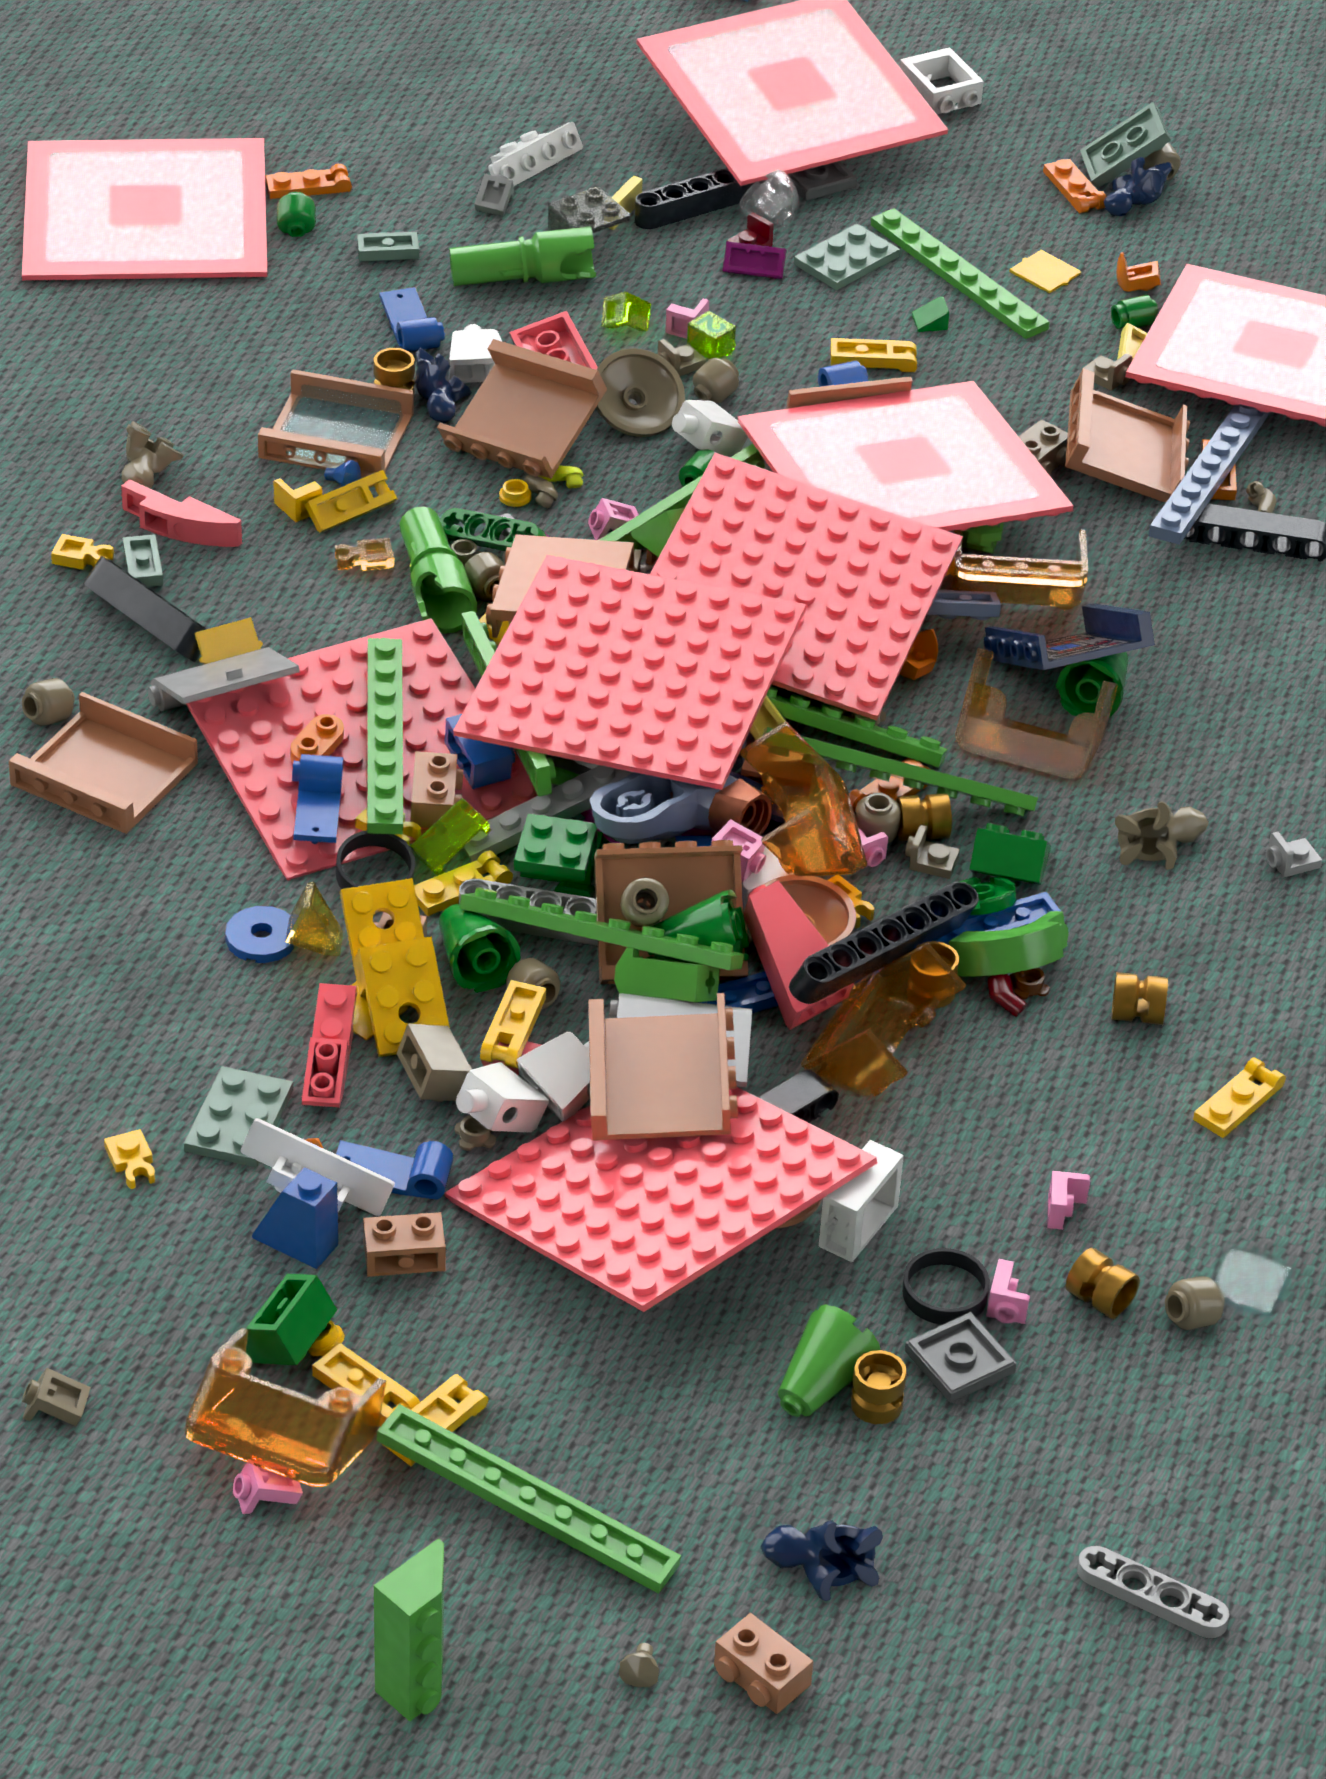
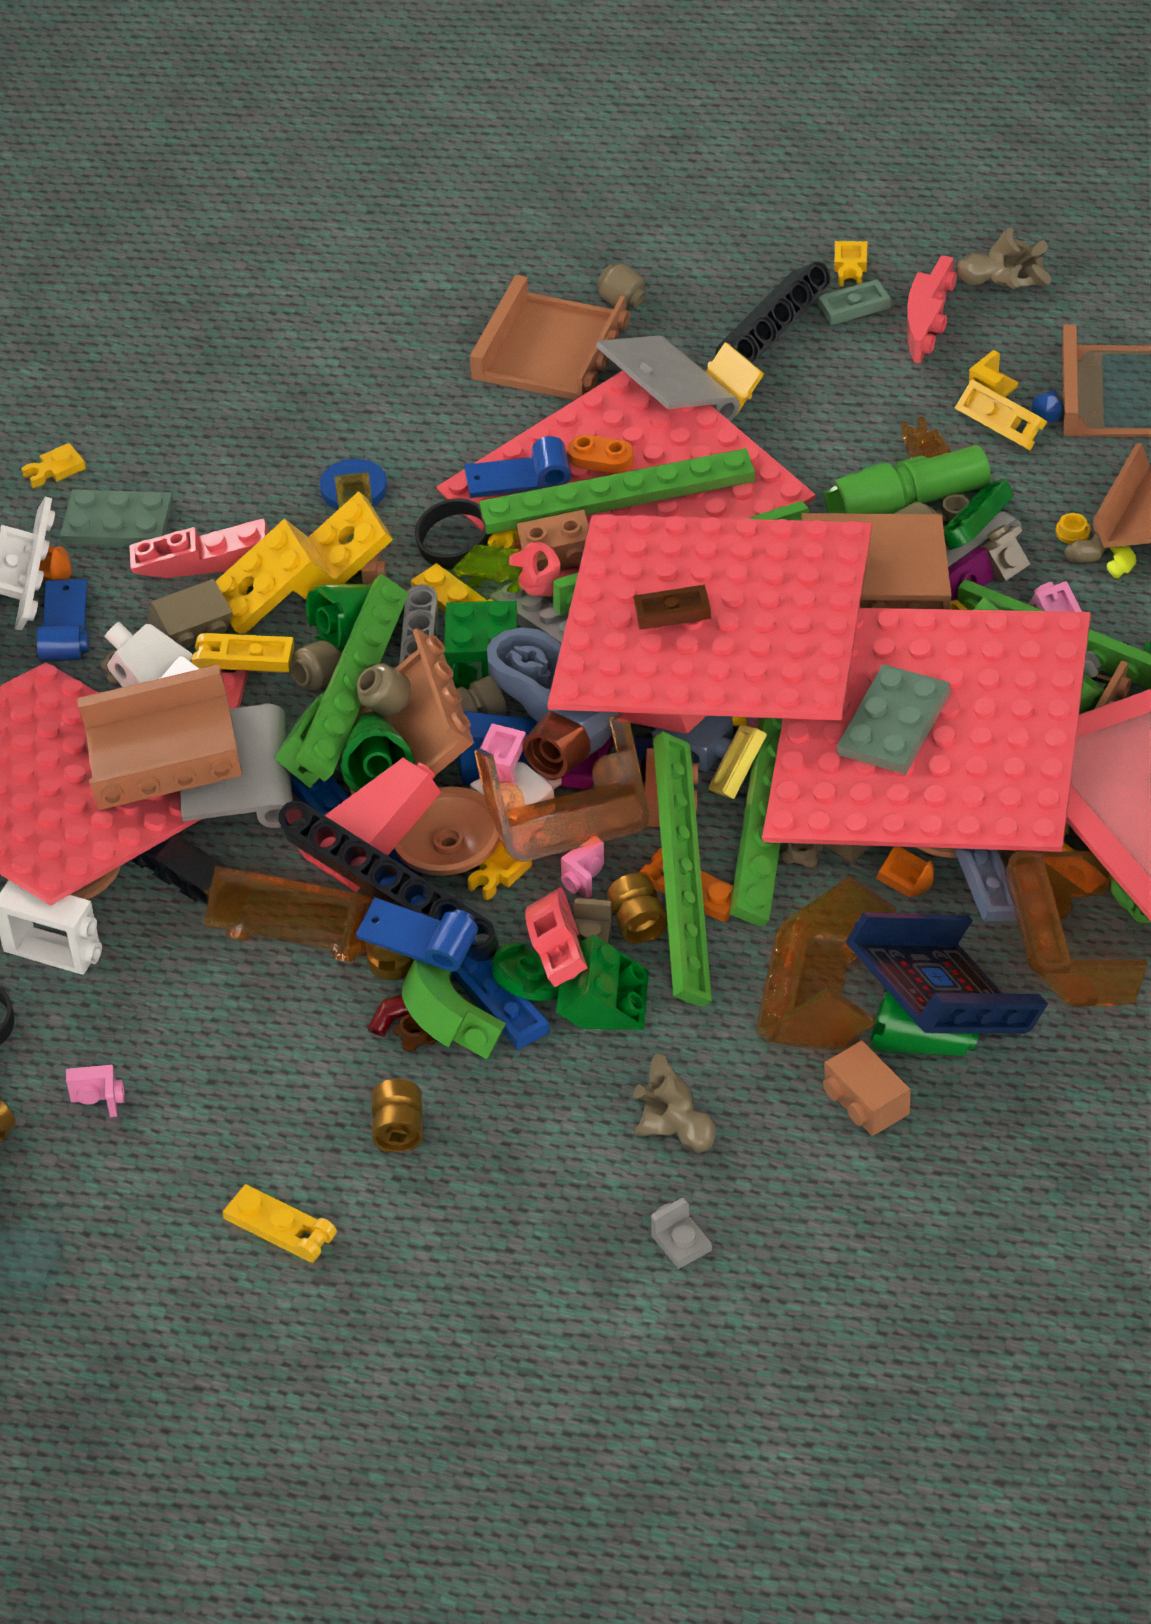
camera: 85 degrees right, 5 degrees up
dark tan head [854,793,901,843] -> none
none -> blue door [356,897,479,971]
none -> coral hair [509,542,579,597]
none -> coral slope [525,887,588,987]
none -> reddish brown plate [633,584,711,630]
none -> nougat brick [823,1040,911,1136]
none -> sand green plate [837,664,951,775]
none -> dark tan bracket [980,524,1030,583]

